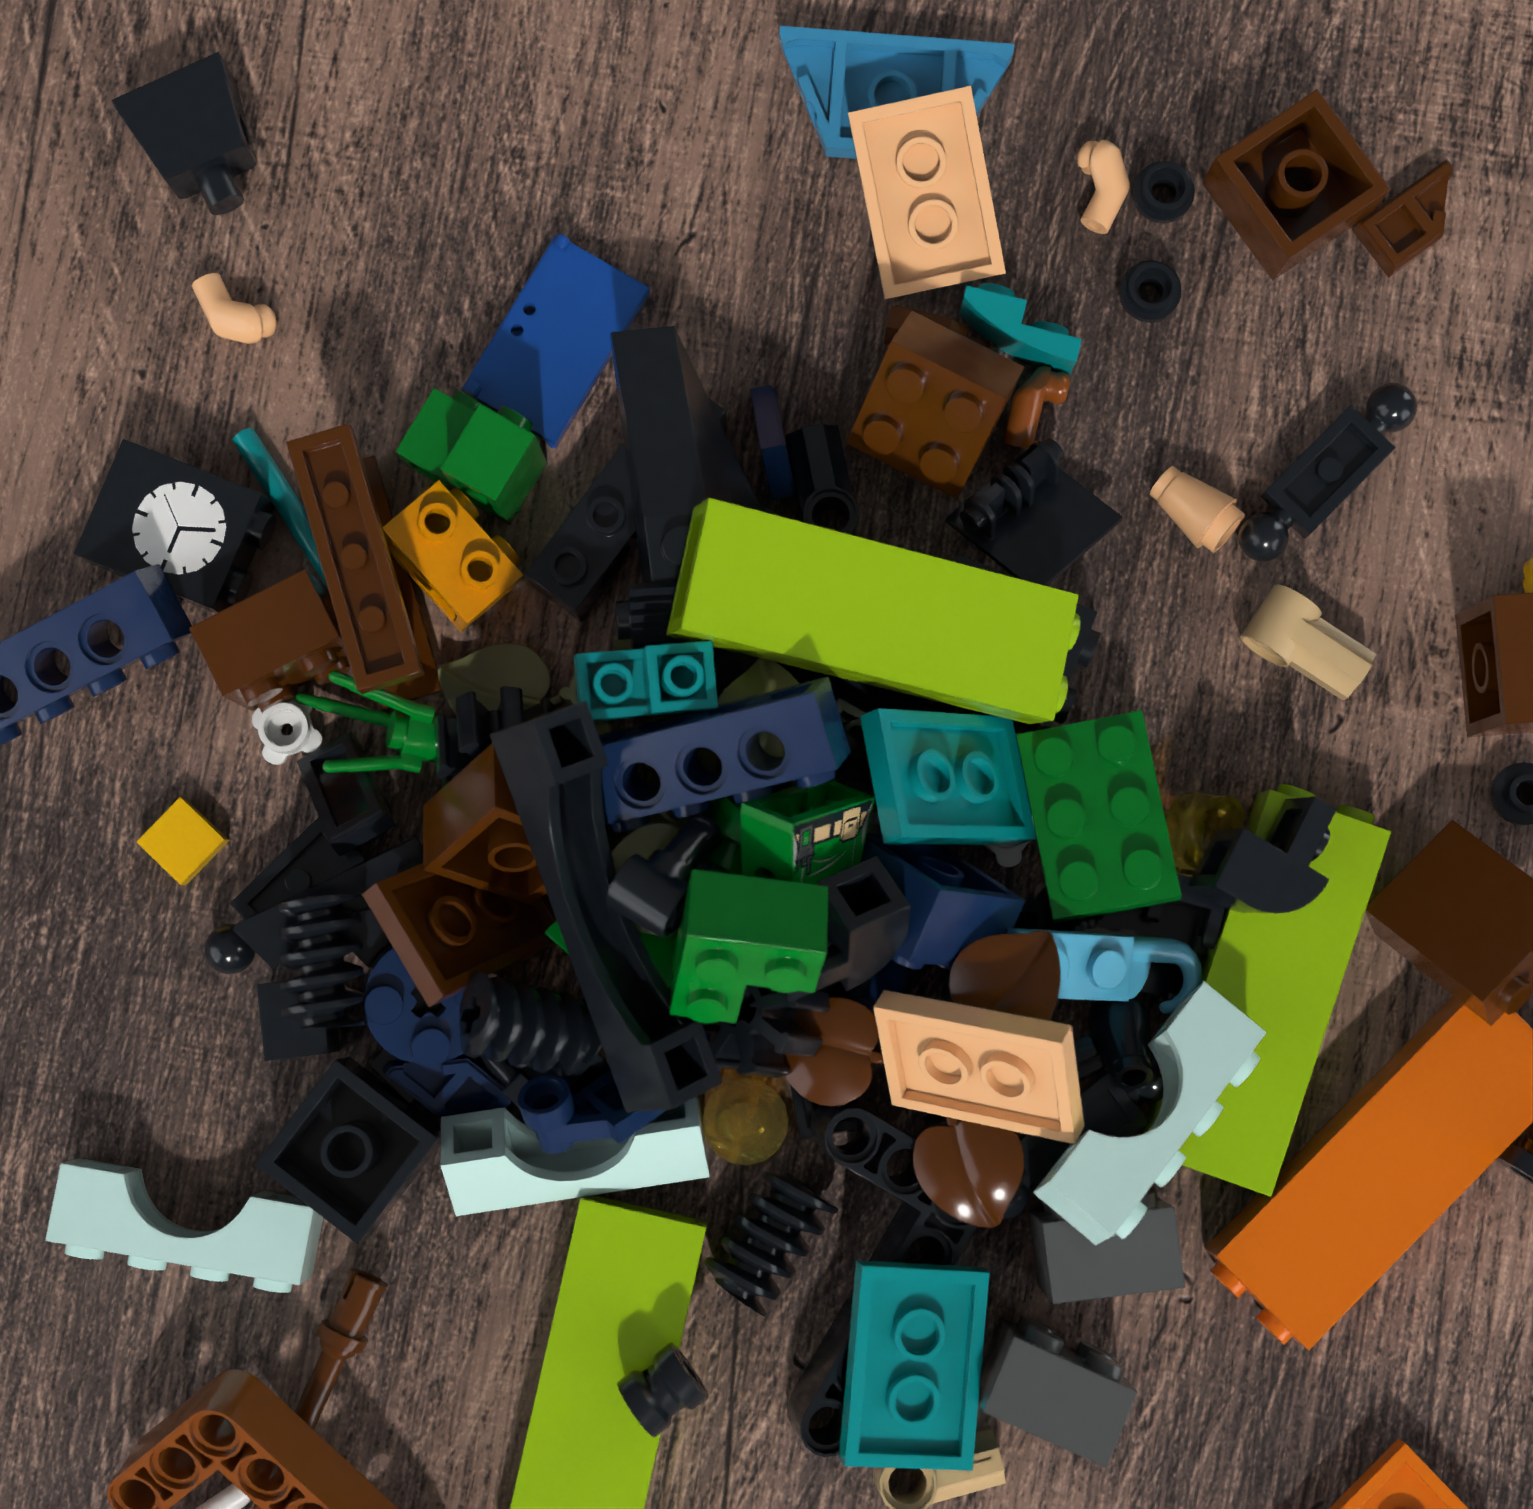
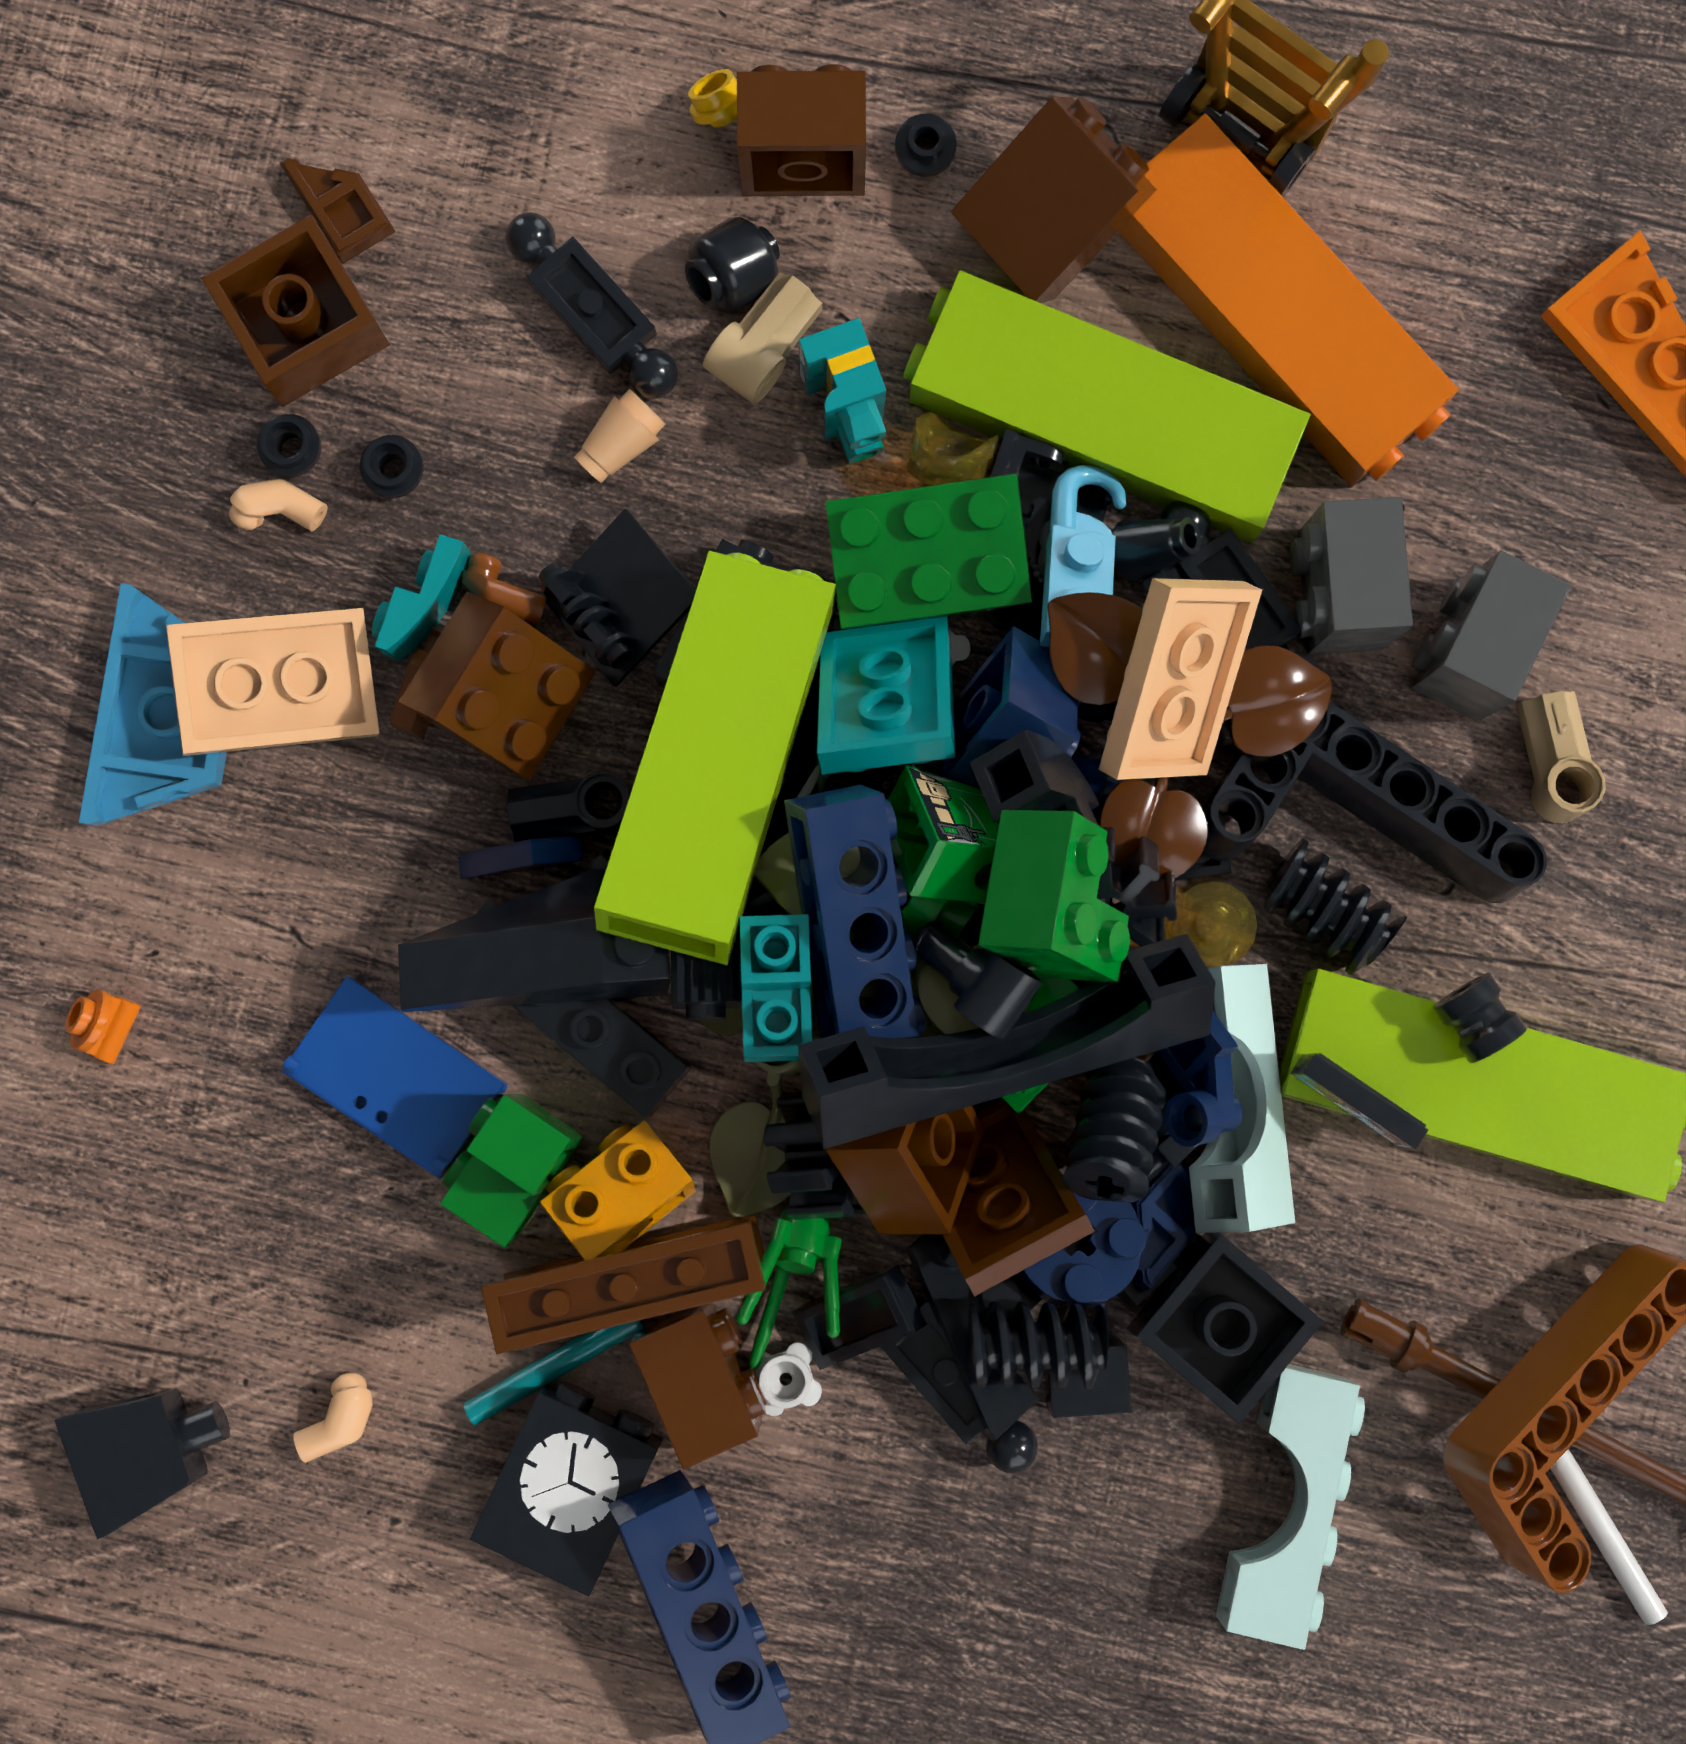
camera: 90 degrees left, 0 degrees up
yellow tile [136,797,229,886] -> none
teal plate [839,1260,990,1471] -> none
light aqua arch [1033,981,1267,1245] -> none
black brick [1188,796,1337,913] -> none
none -> orange plate [65,989,142,1064]
none -> black head [685,217,780,312]
none -> teal hips [799,318,887,465]
none -> black tile [1290,1053,1428,1149]

